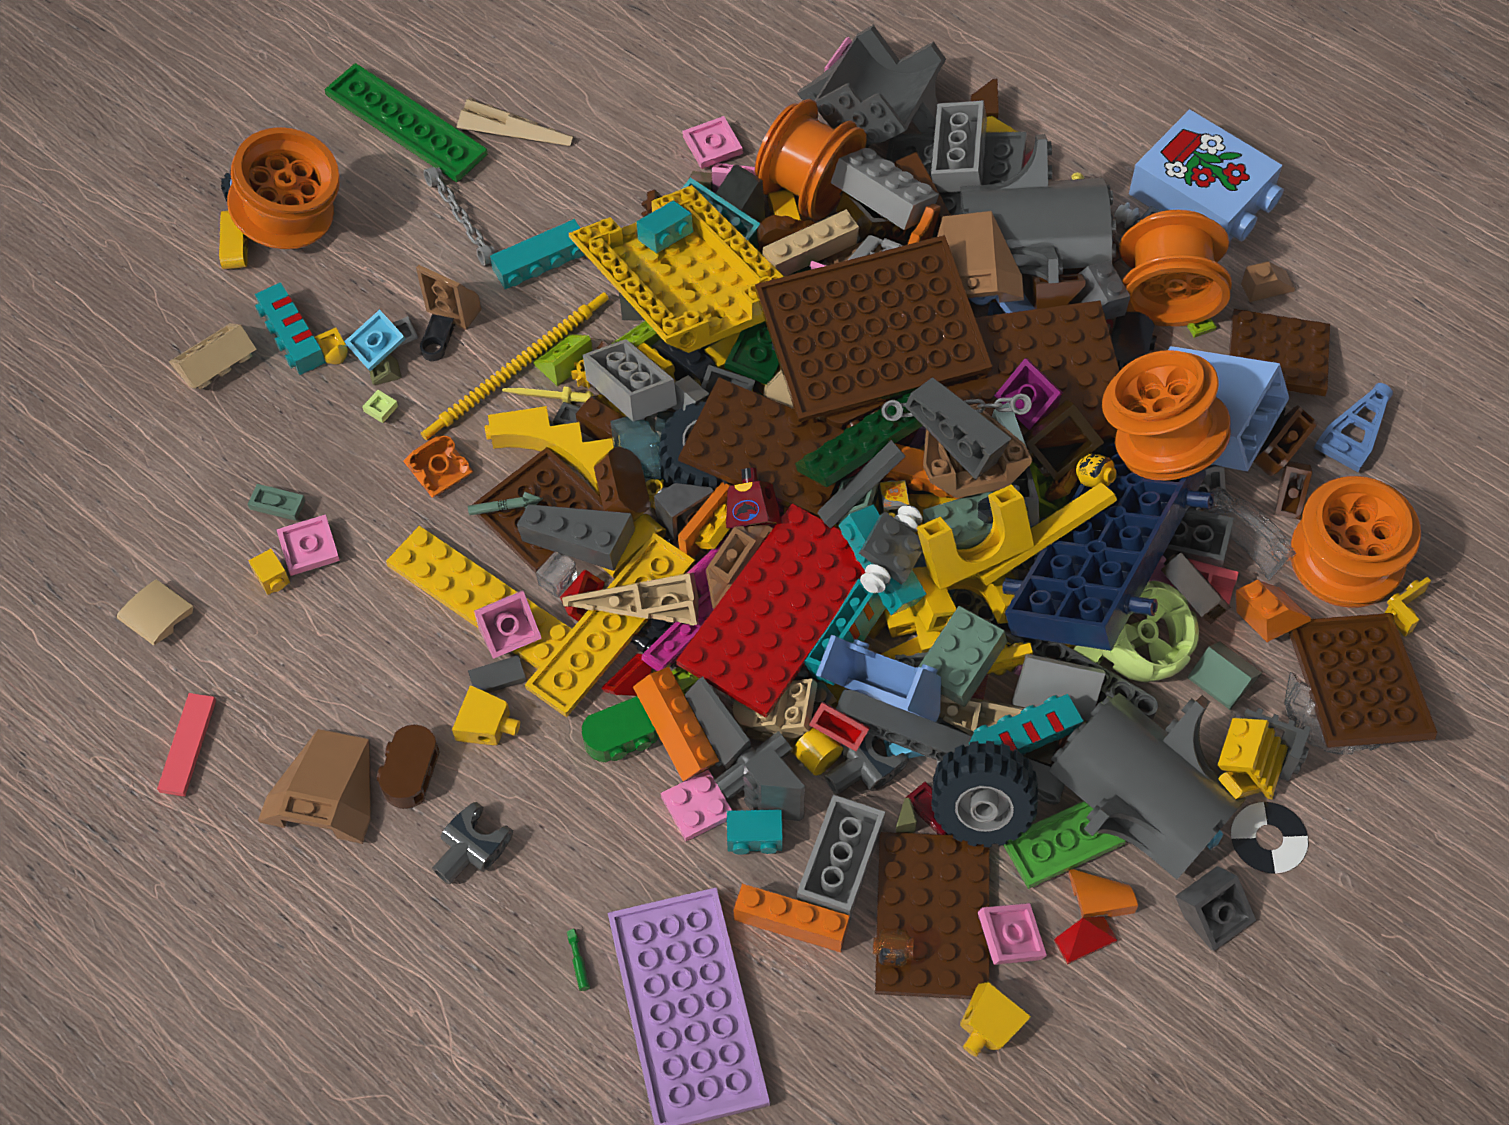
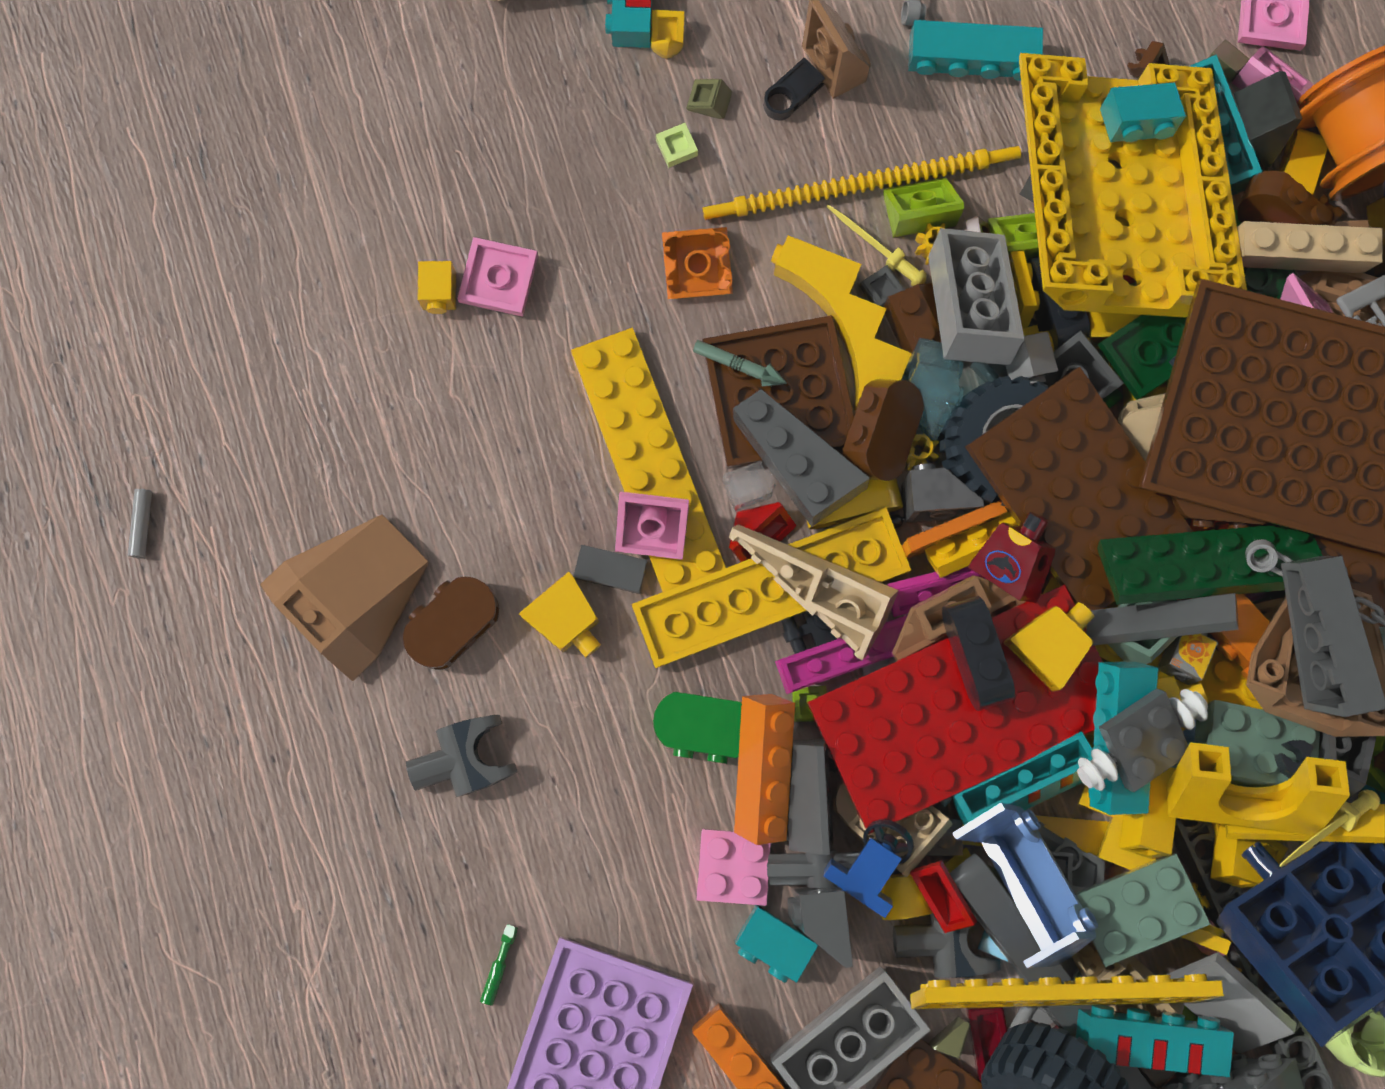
camera: 30 degrees right, 20 degrees up
tan slope [117,579,193,645] -> none
coral tile [157,693,216,797] -> none
sand green plate [248,484,306,521] -> none
medium azure slope [344,309,406,371] -> none
light grey slope [393,316,419,348] -> none
red slope [601,653,652,696] -> none
none -> light grey piece [127,489,152,558]
none -> blue piece [823,819,914,918]
none -> yellow plate [910,974,1224,1009]
none -> black brick [942,596,1015,711]
none -> yellow torso [1003,602,1095,691]
none -> light yellow sword [1279,790,1380,867]

